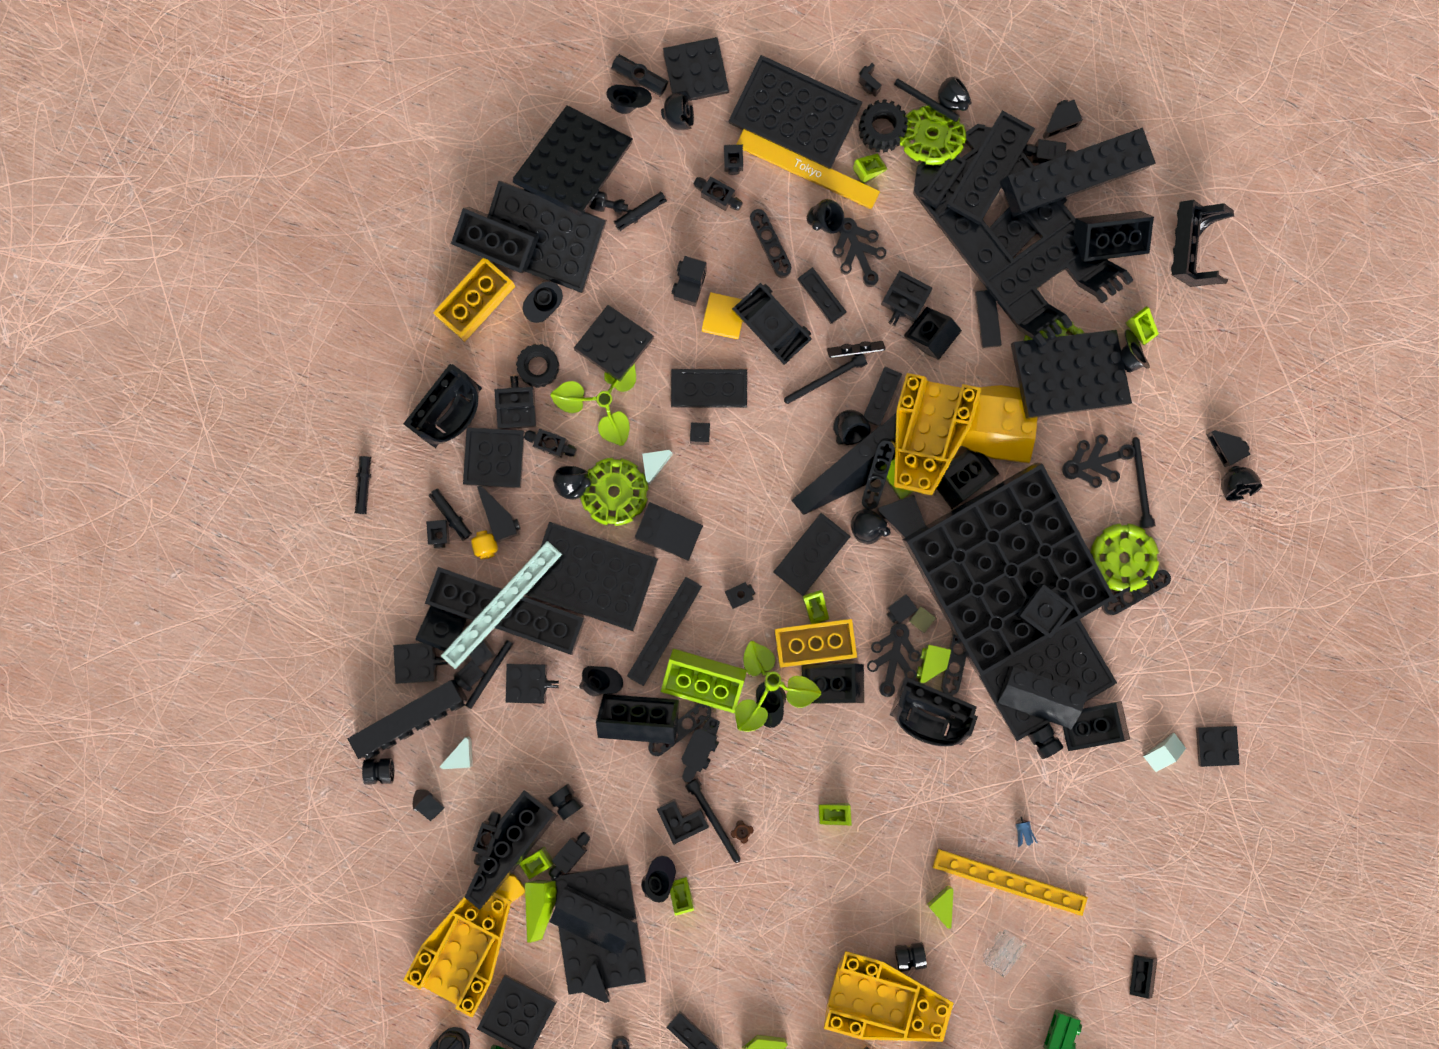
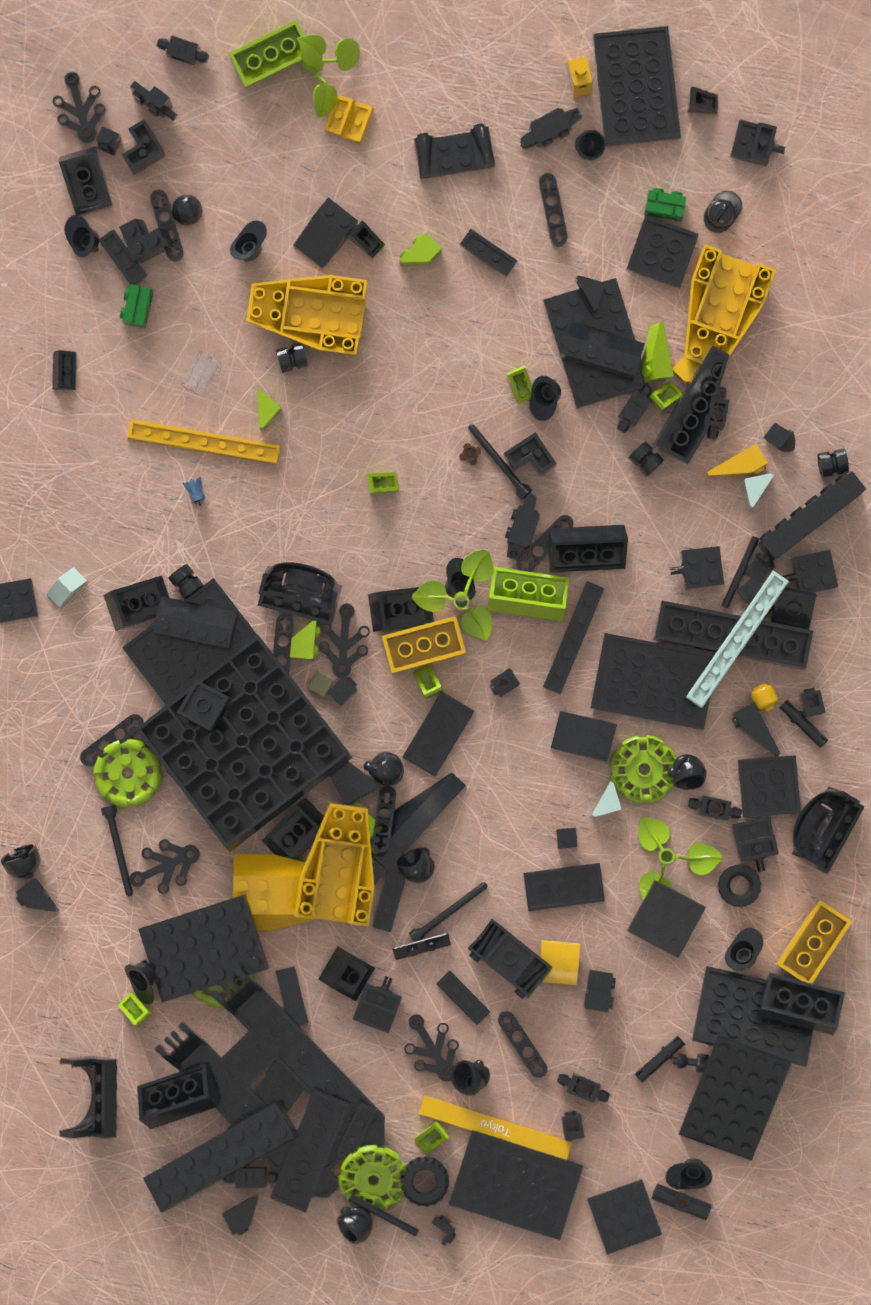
camera: 170 degrees right, 0 degrees up
black piece [579,666,623,696] -> none
black cylinder [661,91,694,130] -> none
none -> yellow slope [705,444,768,478]

